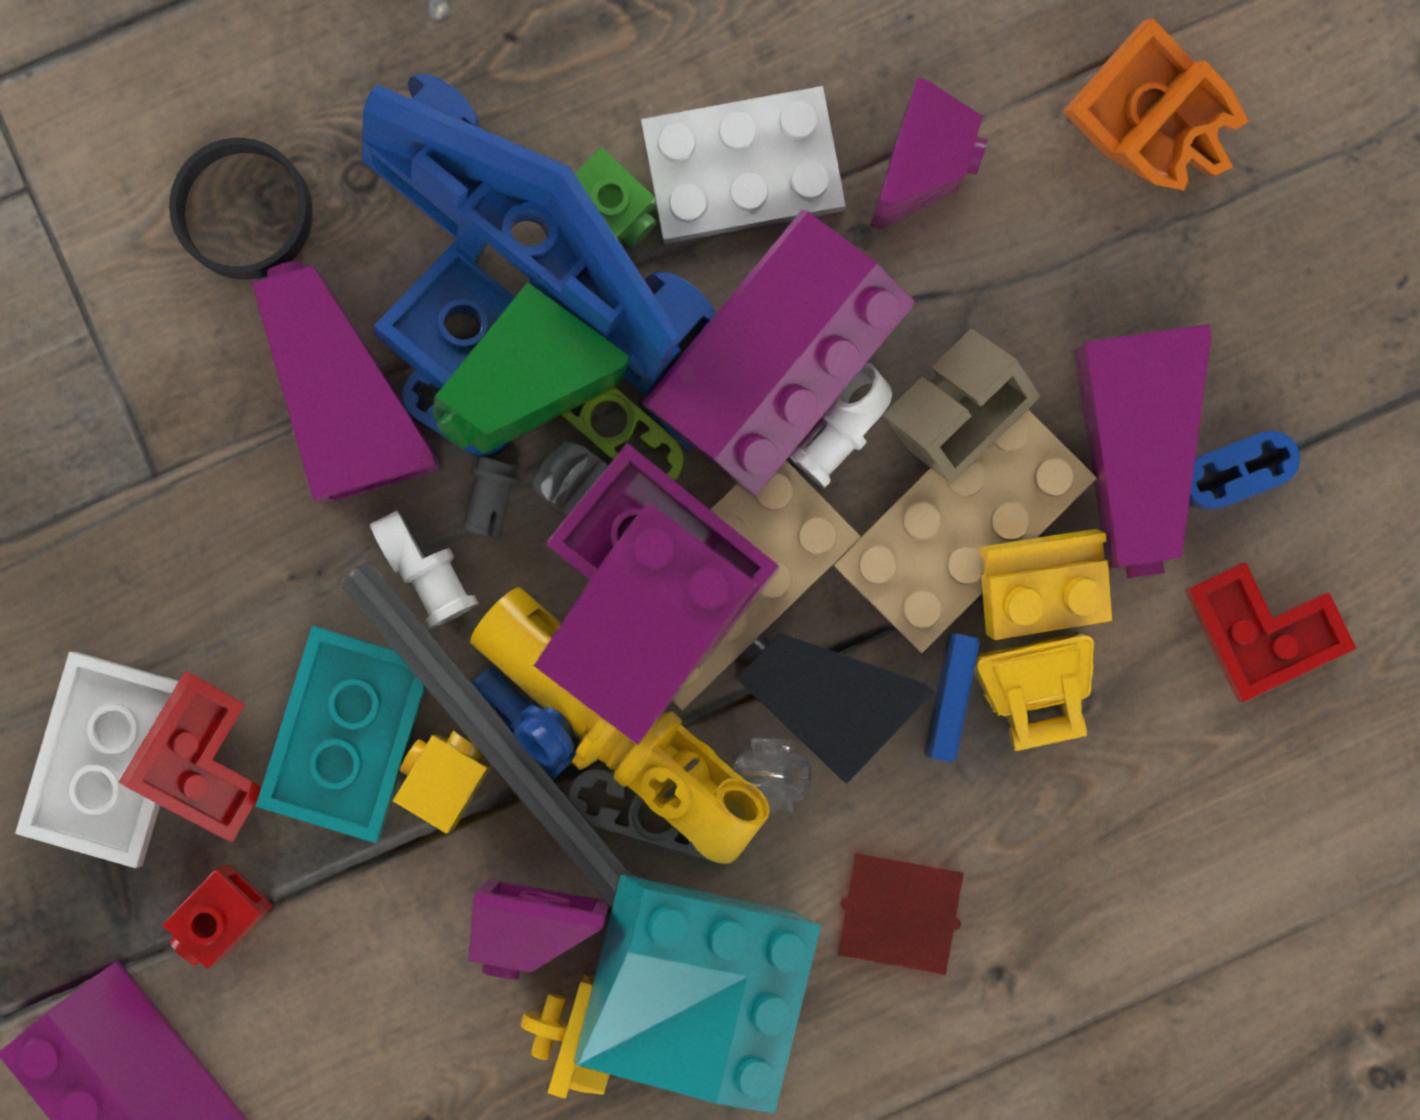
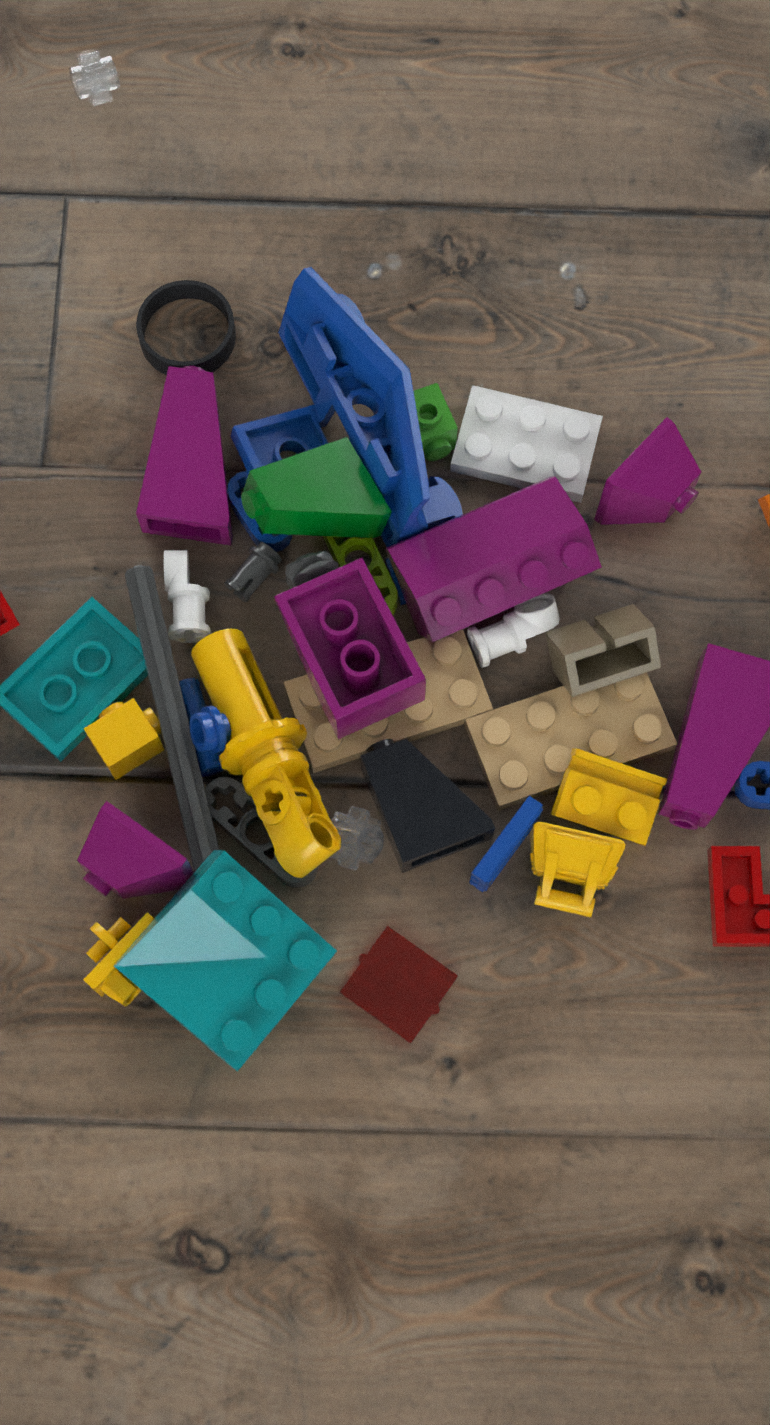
camera: 25 degrees right, 15 degrees down
magenta slope [533,502,757,745] -> none

